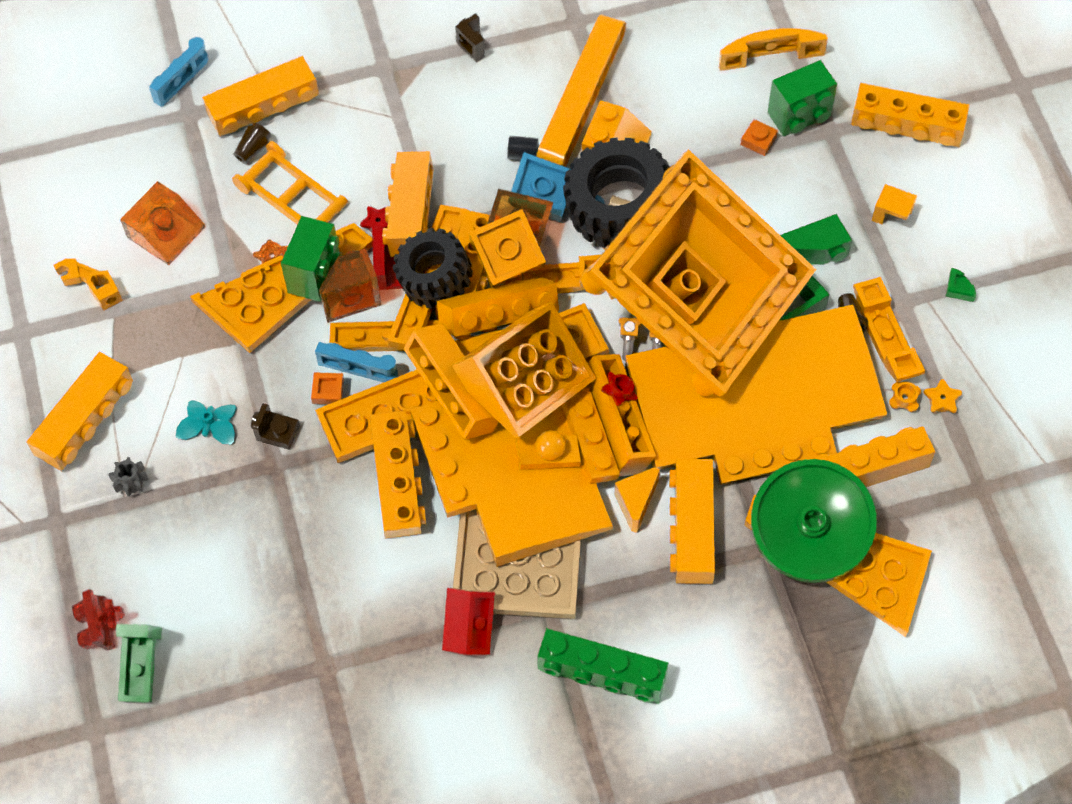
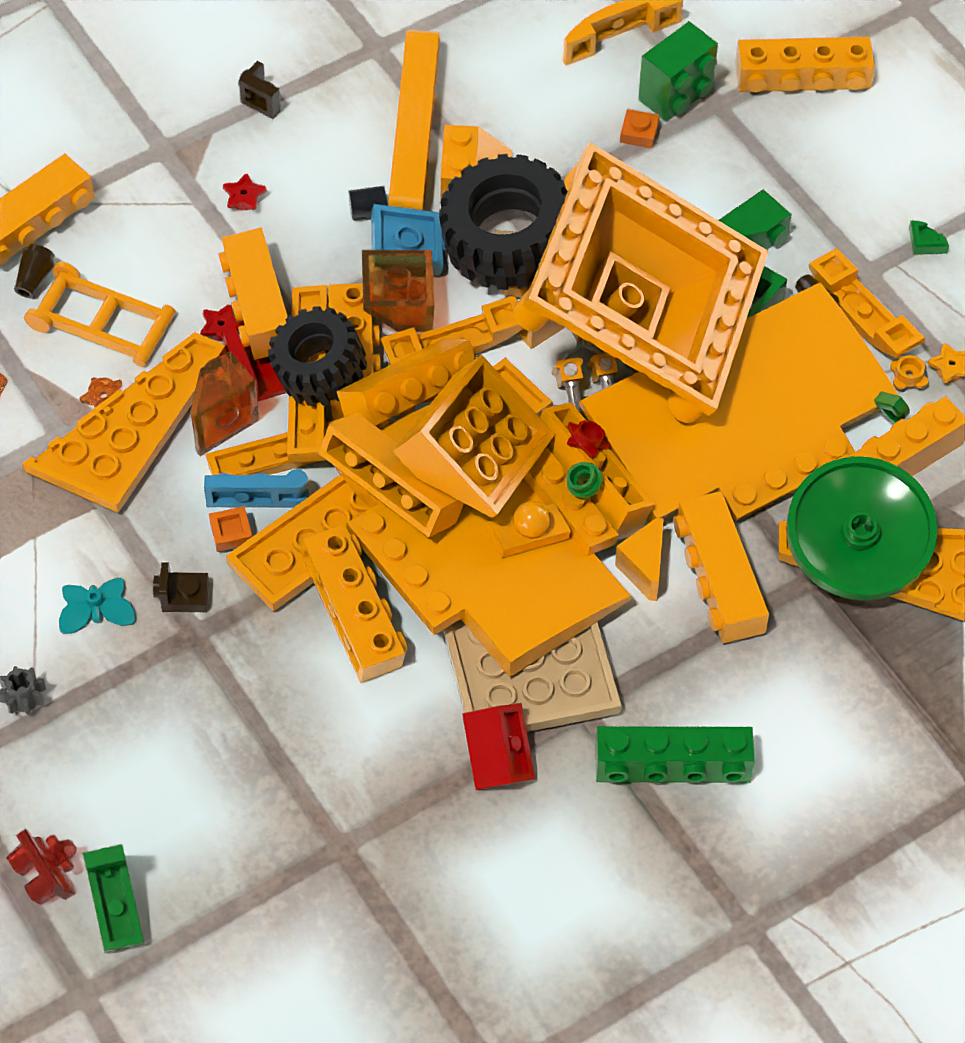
camera: 20 degrees left, 5 degrees down
green brick [281,216,342,302] -> none
light orange panel [469,209,546,288] -> none
light orange panel [872,184,917,225] -> none
none -> red plate [223,174,267,211]
none -> green plate [566,462,603,499]
none -> green tile [873,391,910,424]

